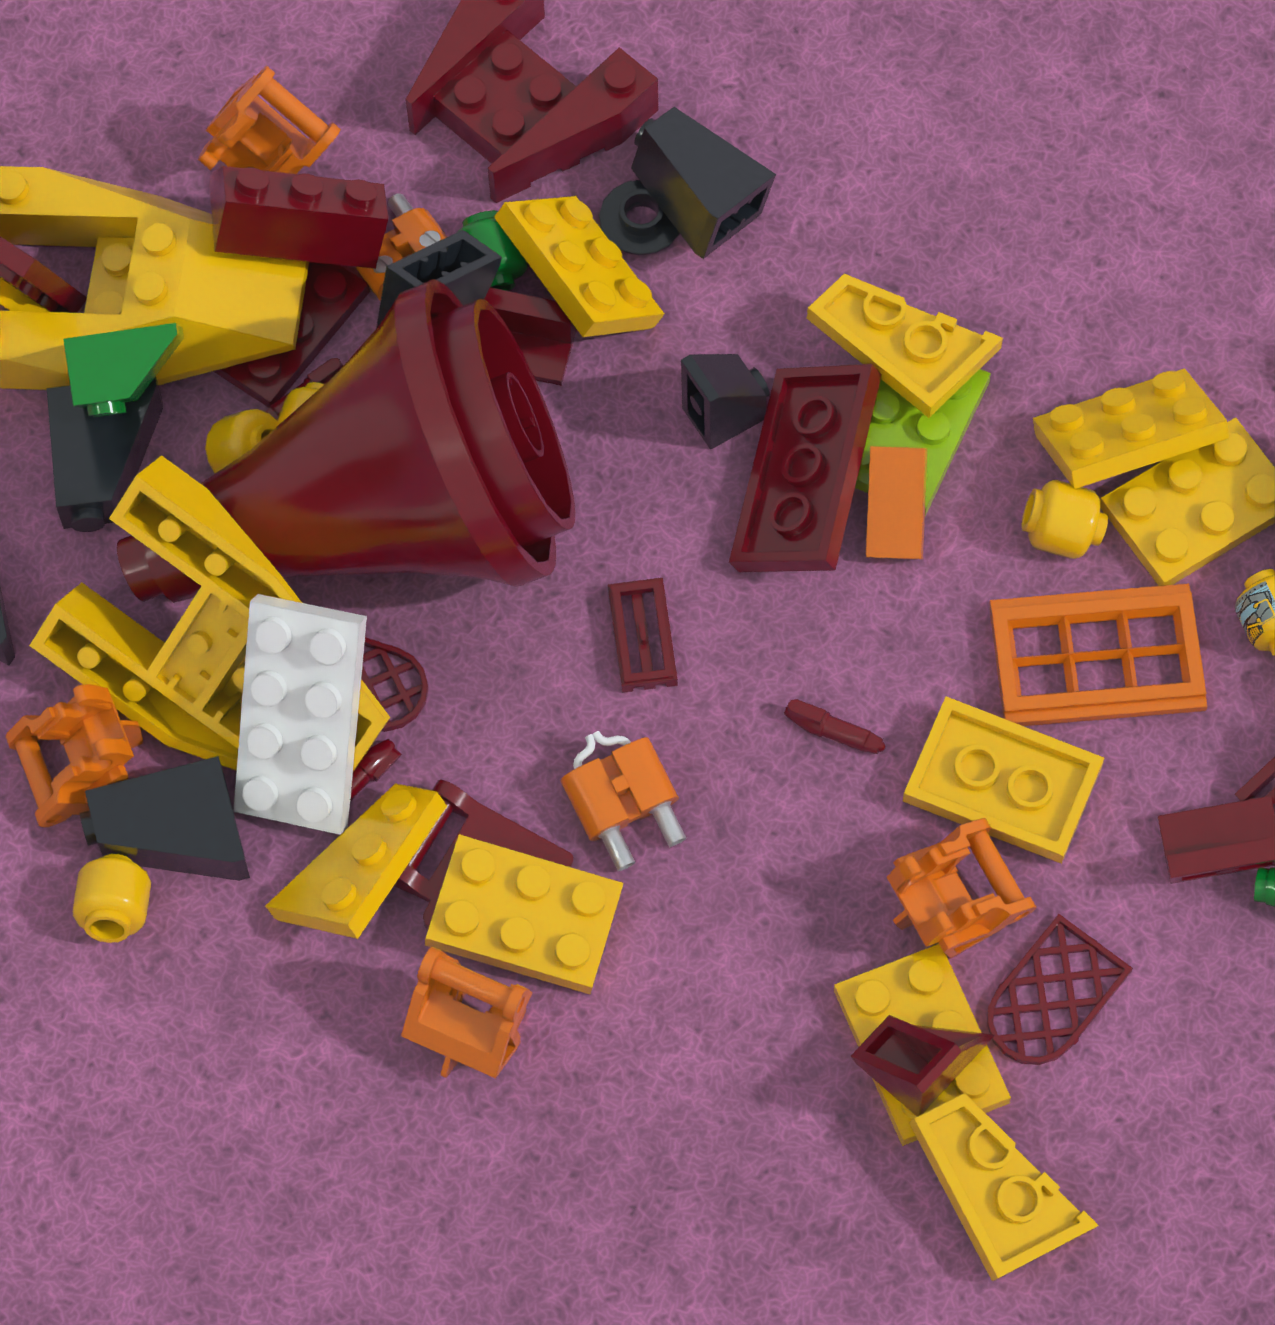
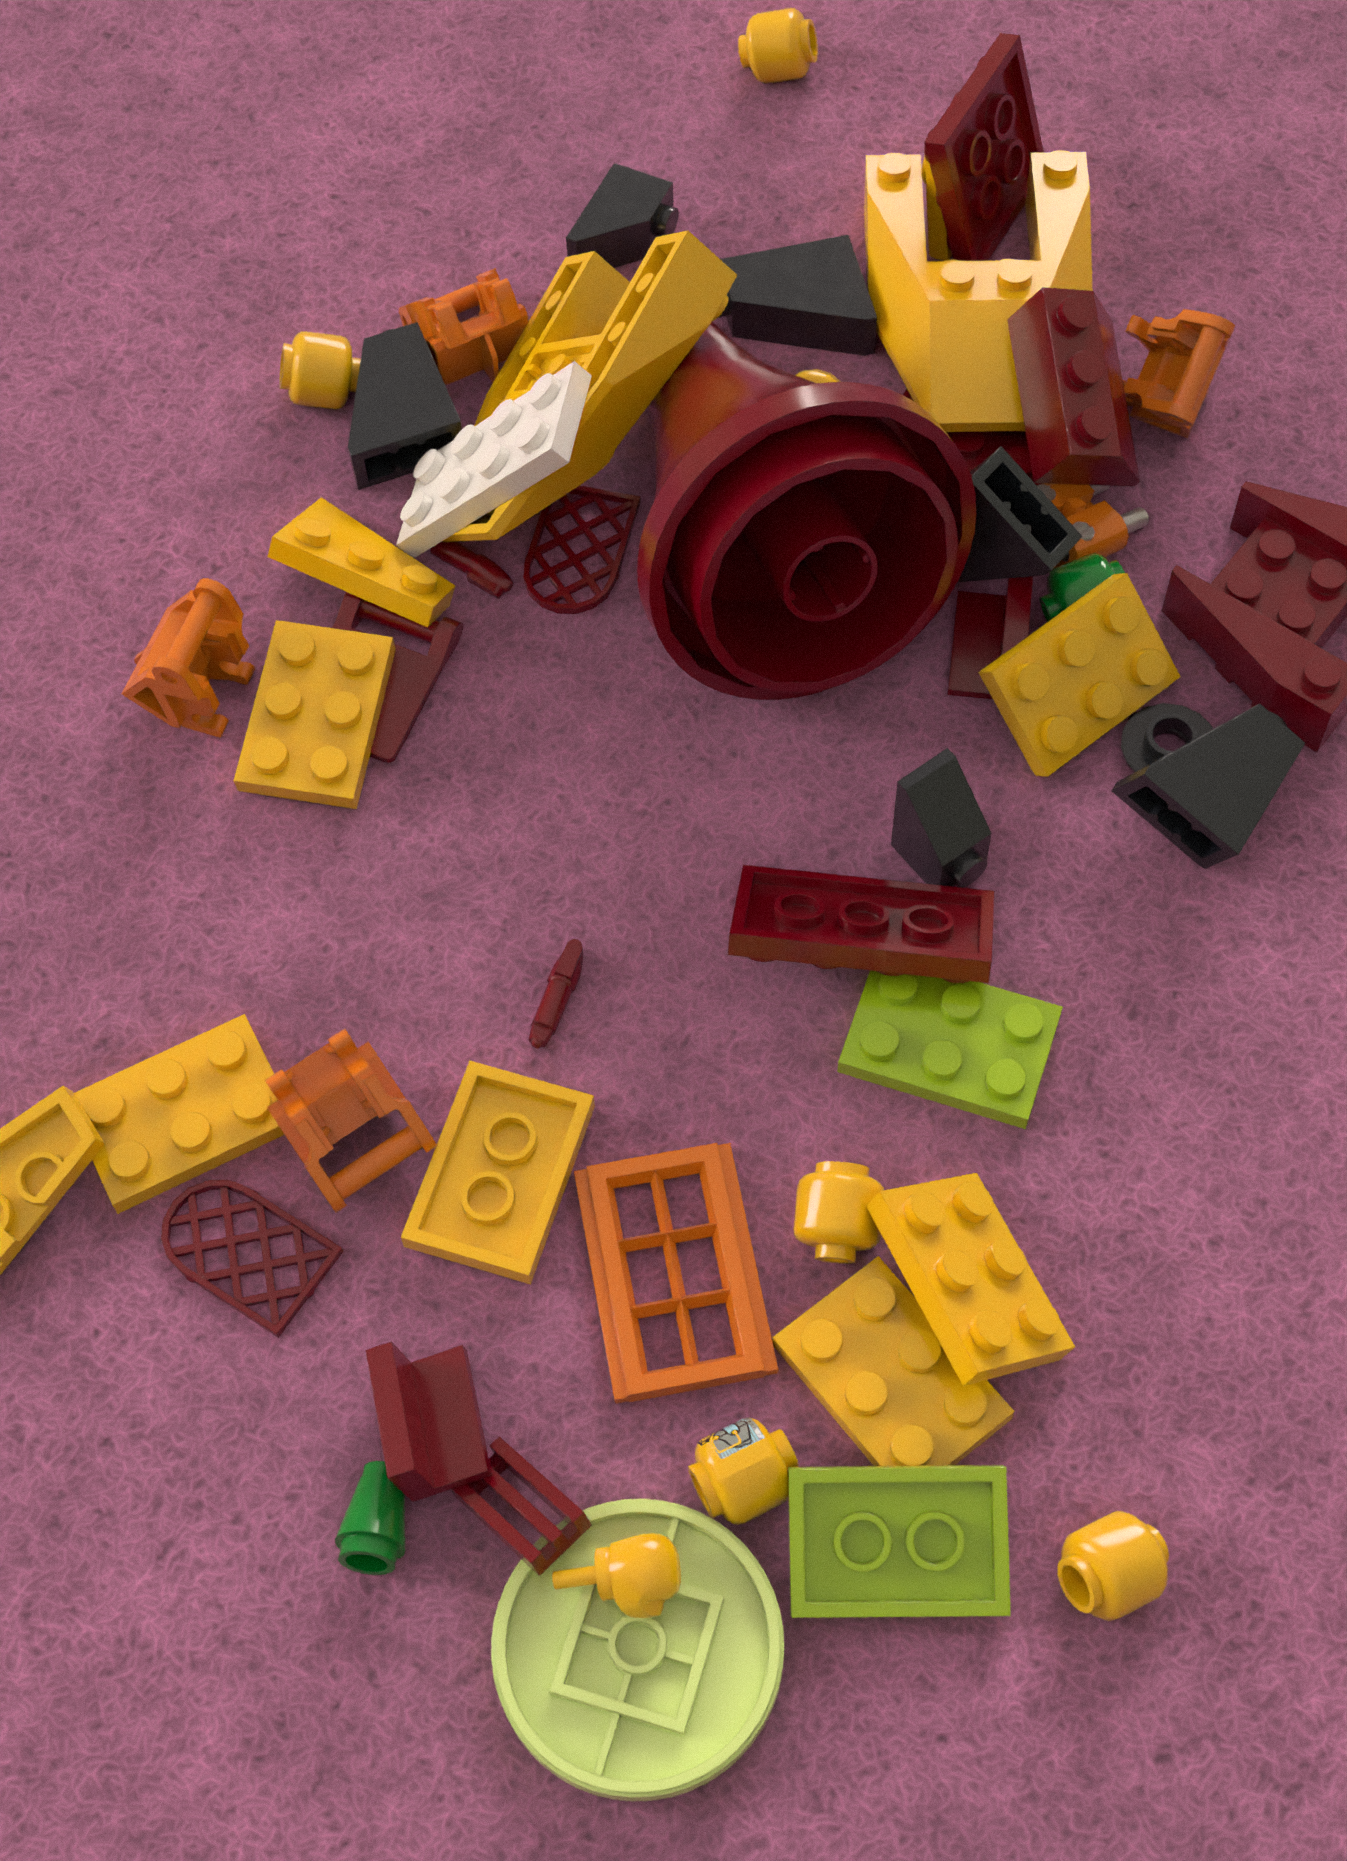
camera: 85 degrees right, 5 degrees down
green slope [63,323,184,417] -> none
orange piece [560,731,686,871] -> none
dark red tile [608,577,678,693] -> none
yellow wing [806,274,1003,418] -> none
dark red slope [851,1015,995,1117] -> none
orange tile [866,446,927,560] -> none

